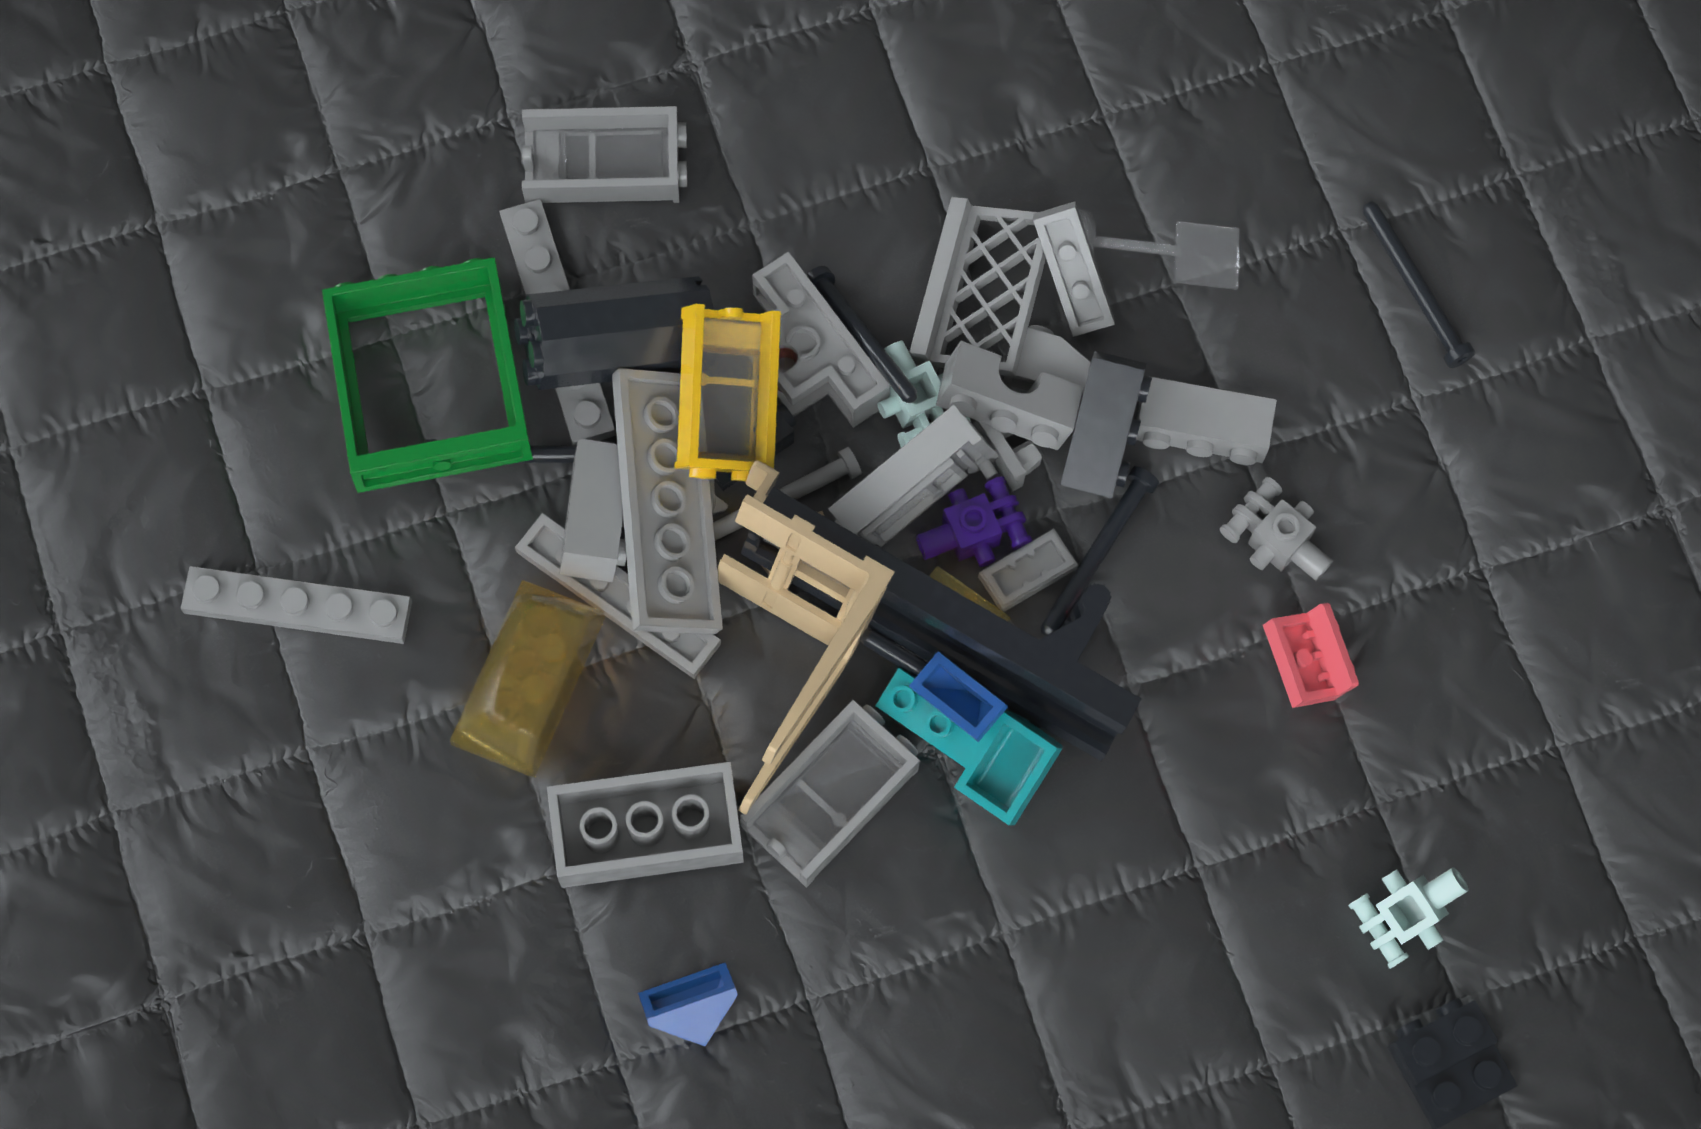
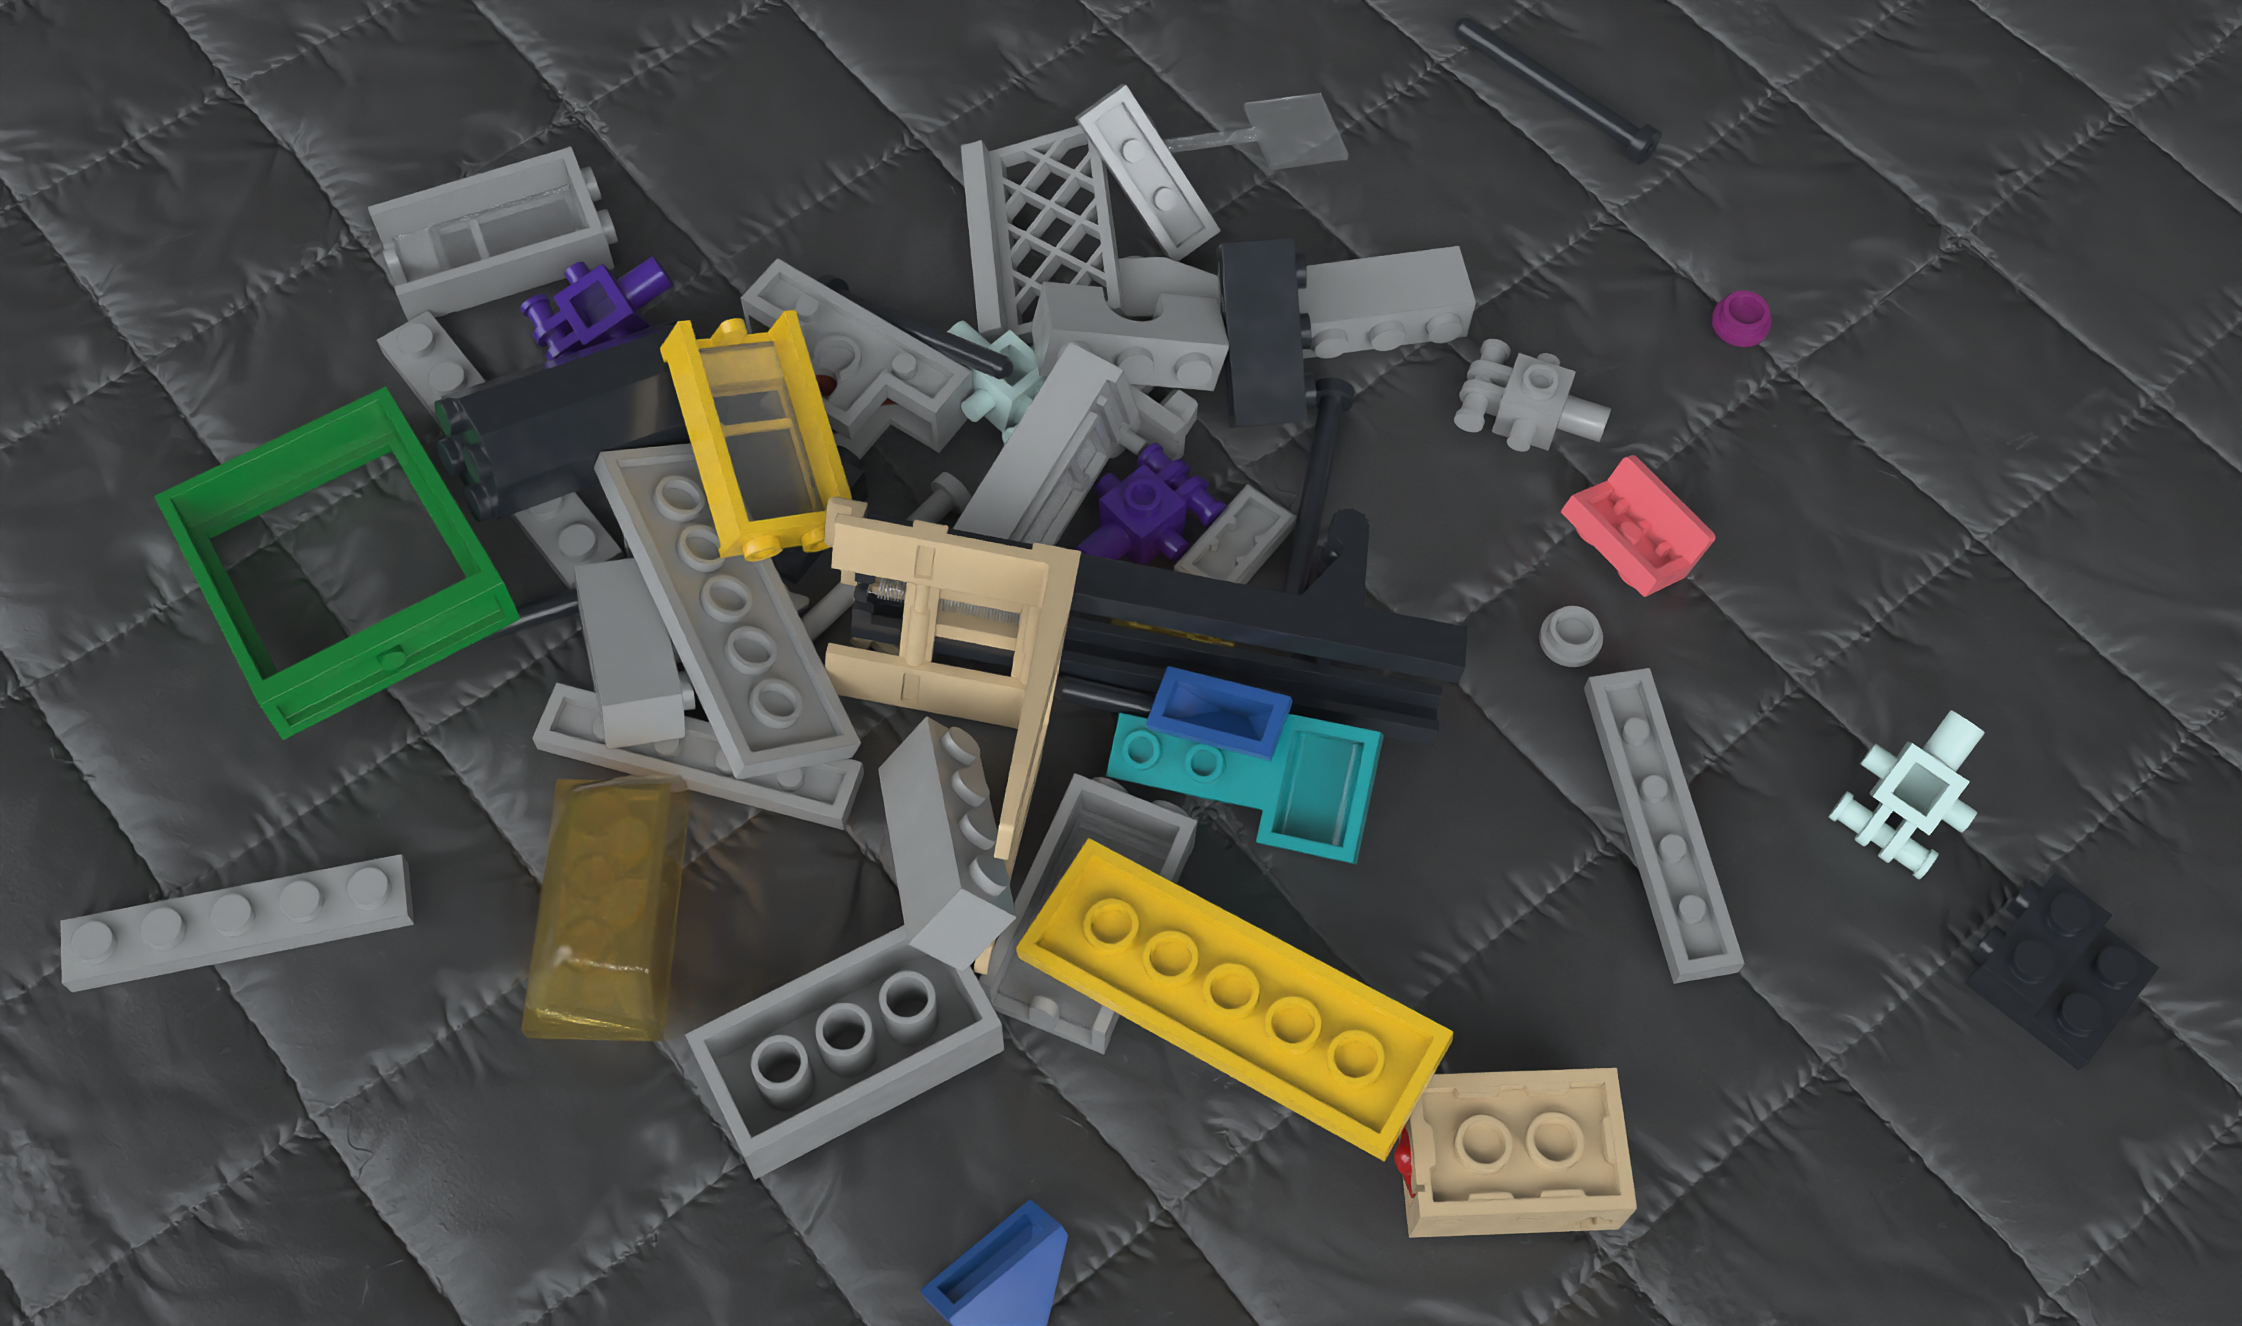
camera: 20 degrees left, 10 degrees down
none -> dark purple piece [520,256,674,361]
none -> light grey brick [878,716,1017,972]
none -> yellow plate [1016,838,1454,1162]
none -> tan piece [1394,1068,1637,1238]
none -> light grey plate [1539,606,1603,667]
none -> light grey plate [1584,668,1745,984]
none -> magenta plate [1712,291,1772,347]

